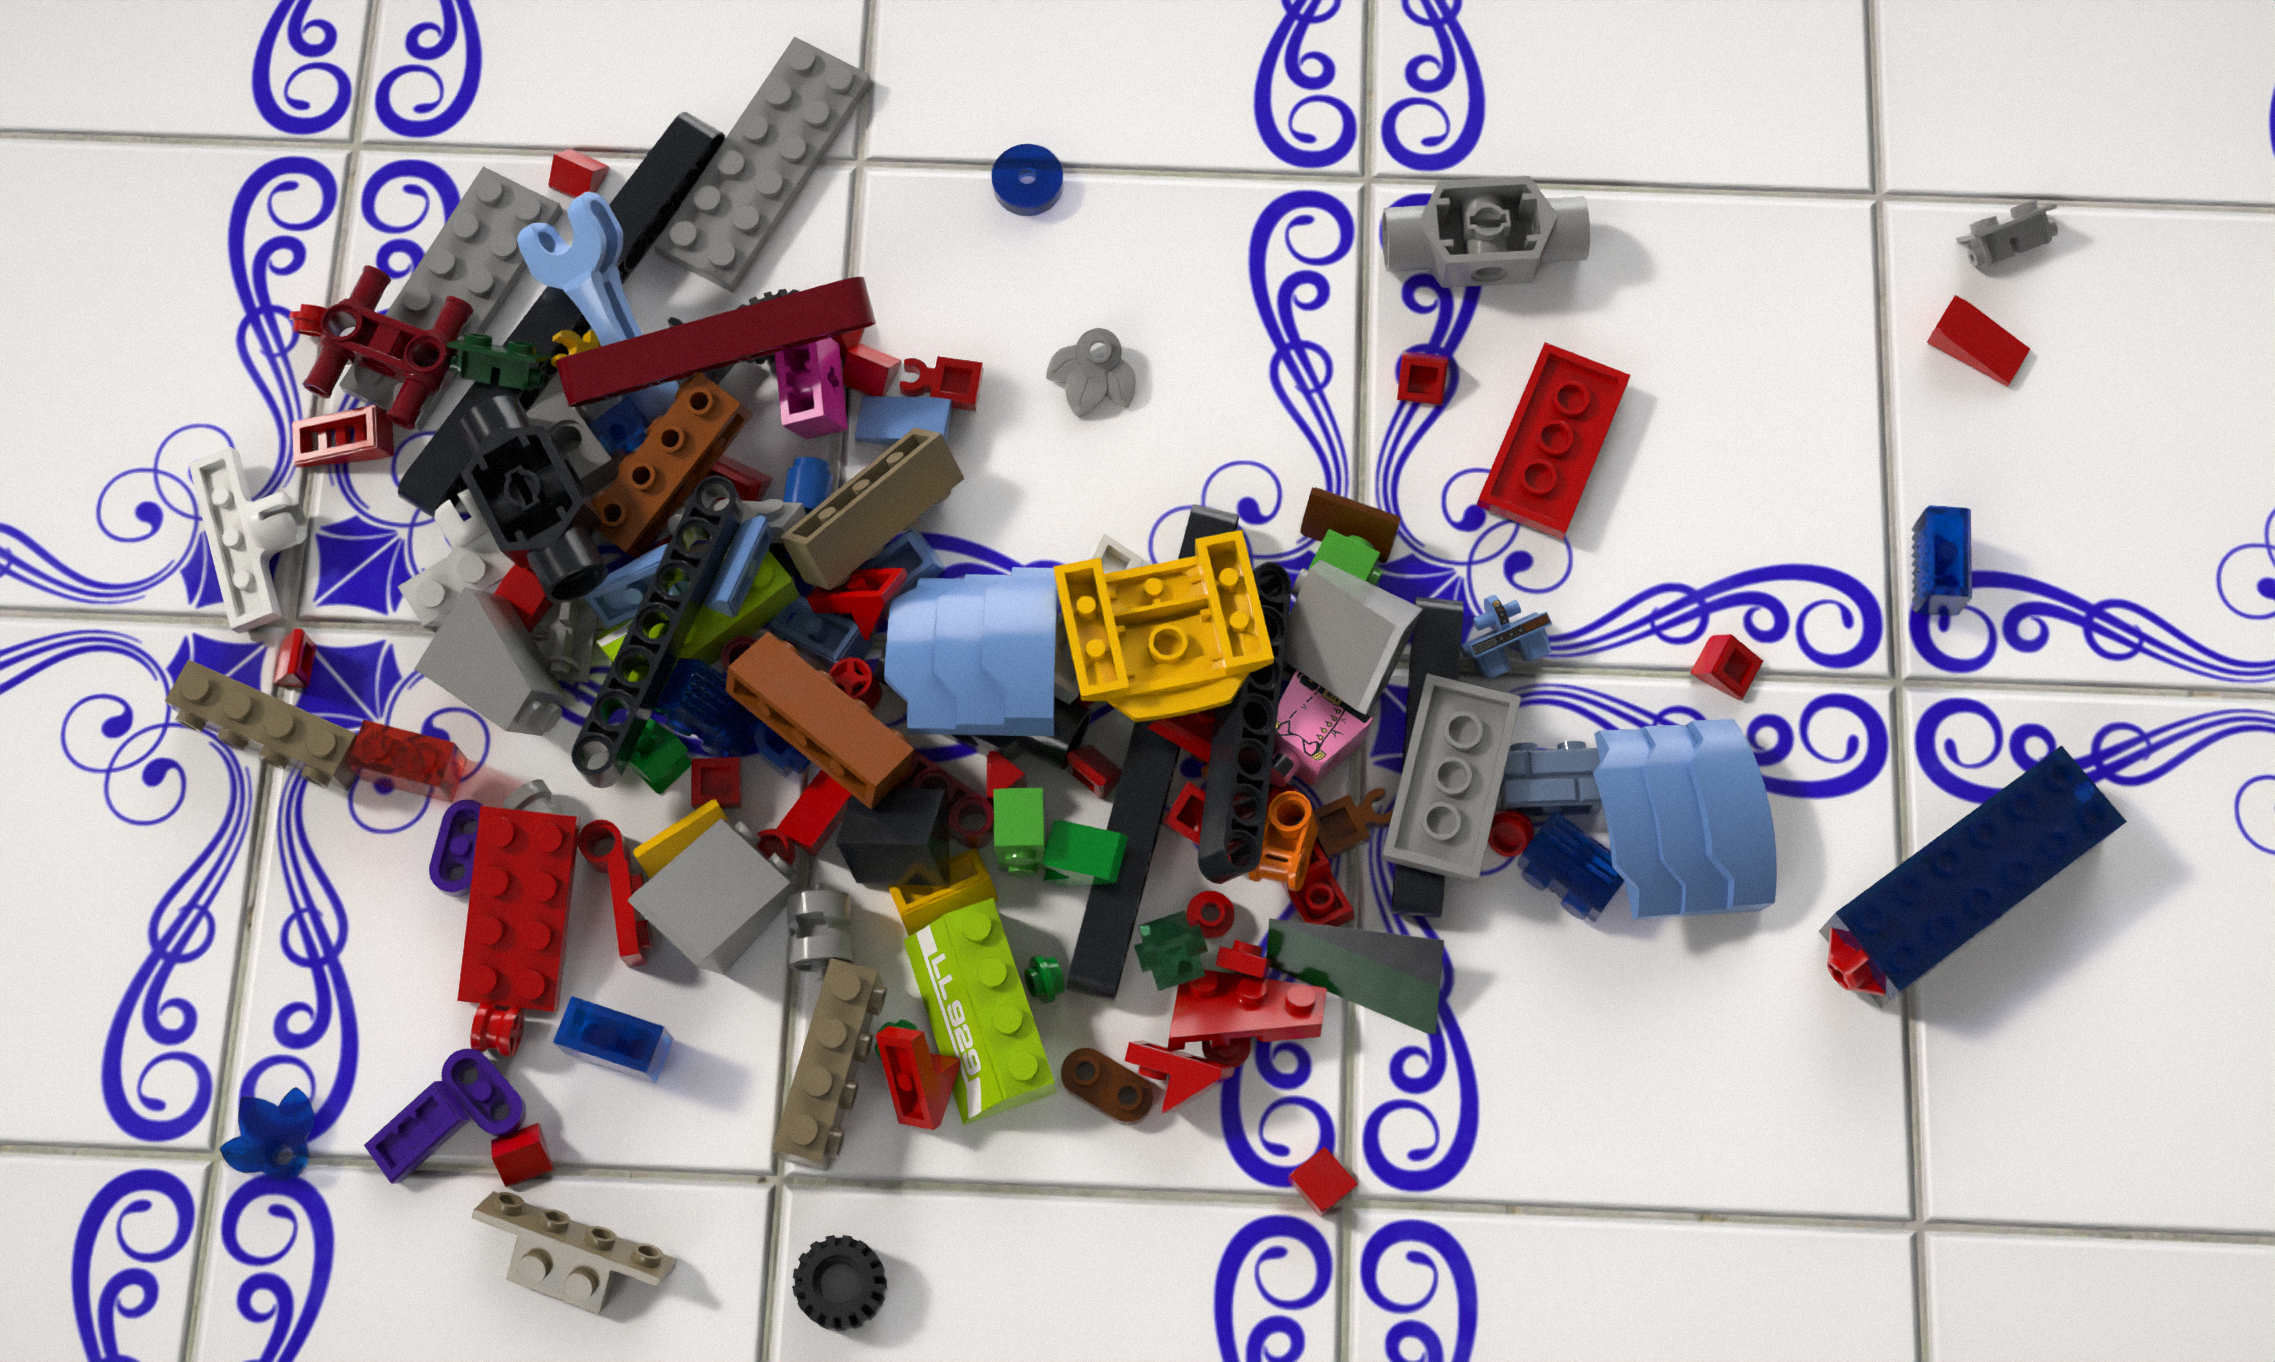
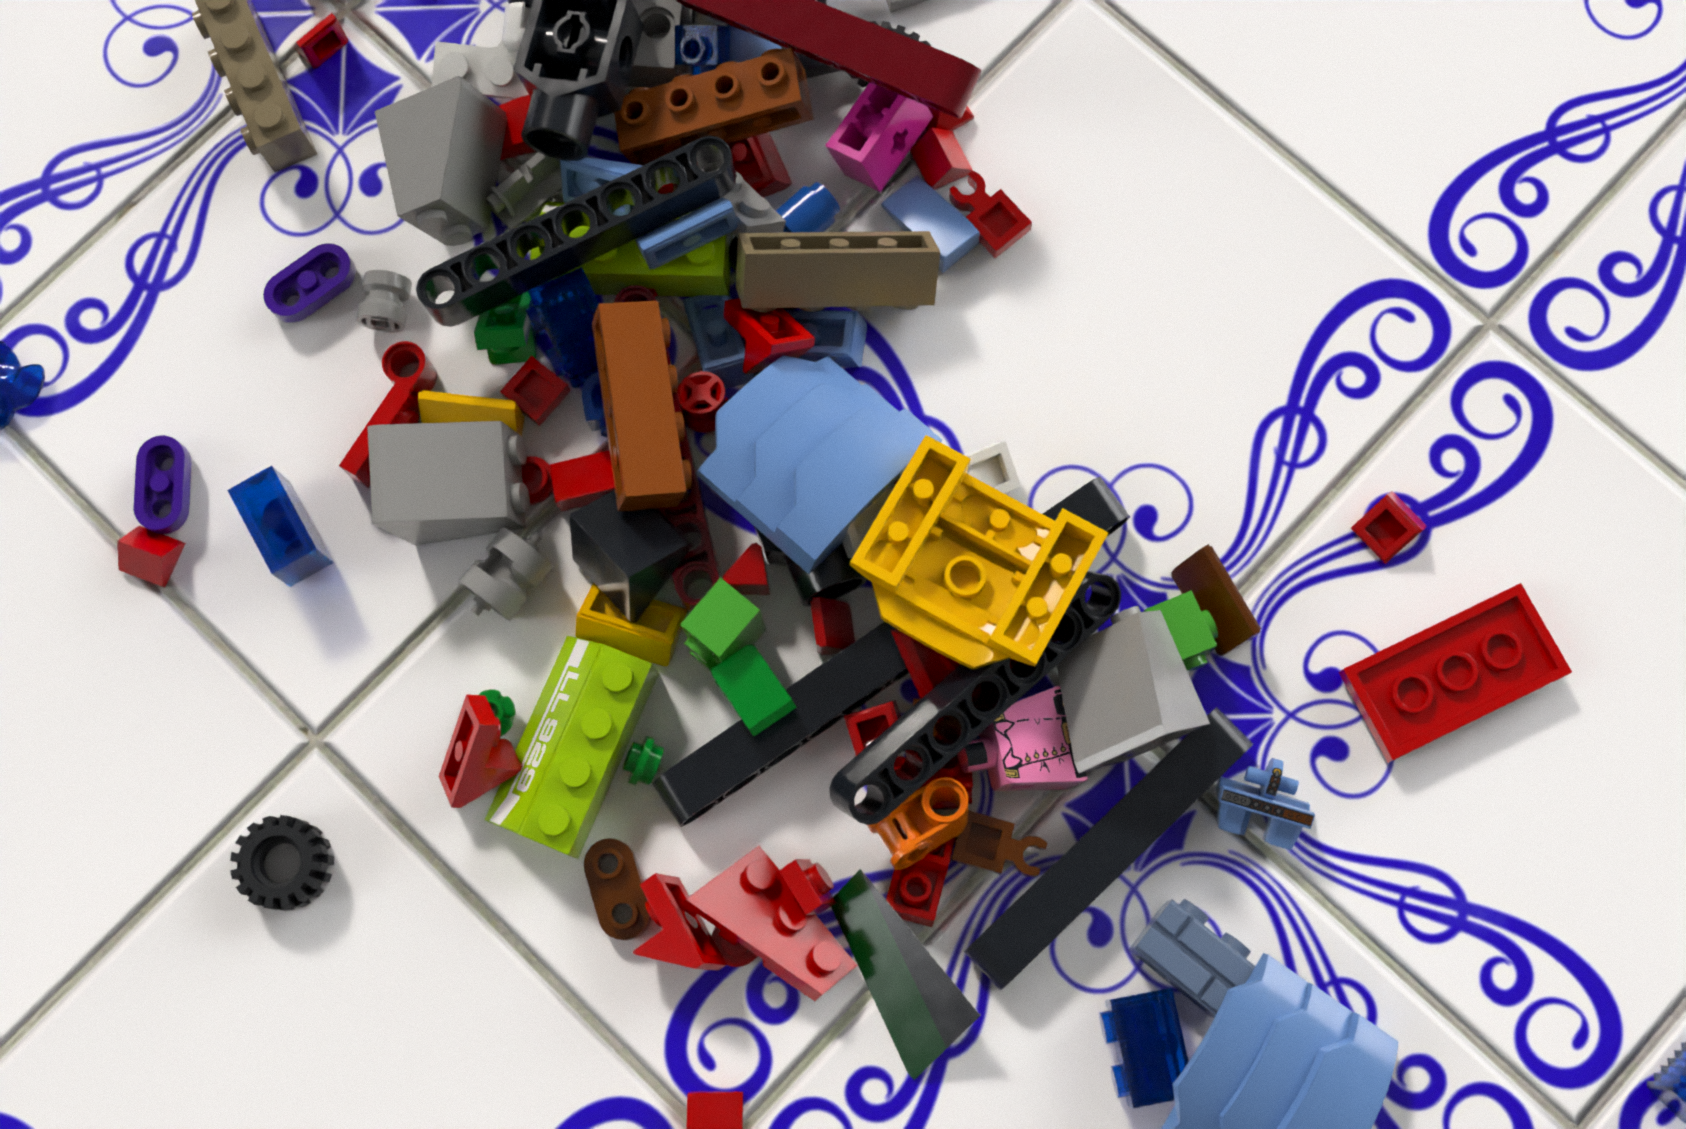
camera: 45 degrees right, 5 degrees up
clear red brick [348,720,468,803] -> none
dark purple plate [364,1081,471,1184] -> none
red plate [457,806,581,1012] -> none
red wheel [470,1002,524,1058] -> none
dark tan bracket [472,1191,677,1314] -> none
dark tan brick [772,958,887,1171] -> none
clear blue piece [991,144,1064,216] -> none
light grey plate [1046,328,1136,417] -> none
clear green brick [1134,910,1208,991] -> none
red plate [1186,891,1235,940] -> none
light grey plate [1381,674,1521,884] -> none
light grey brick [1382,176,1590,288] -> none
red plate [1488,809,1534,857] -> none
red slope [1691,634,1763,700] -> none

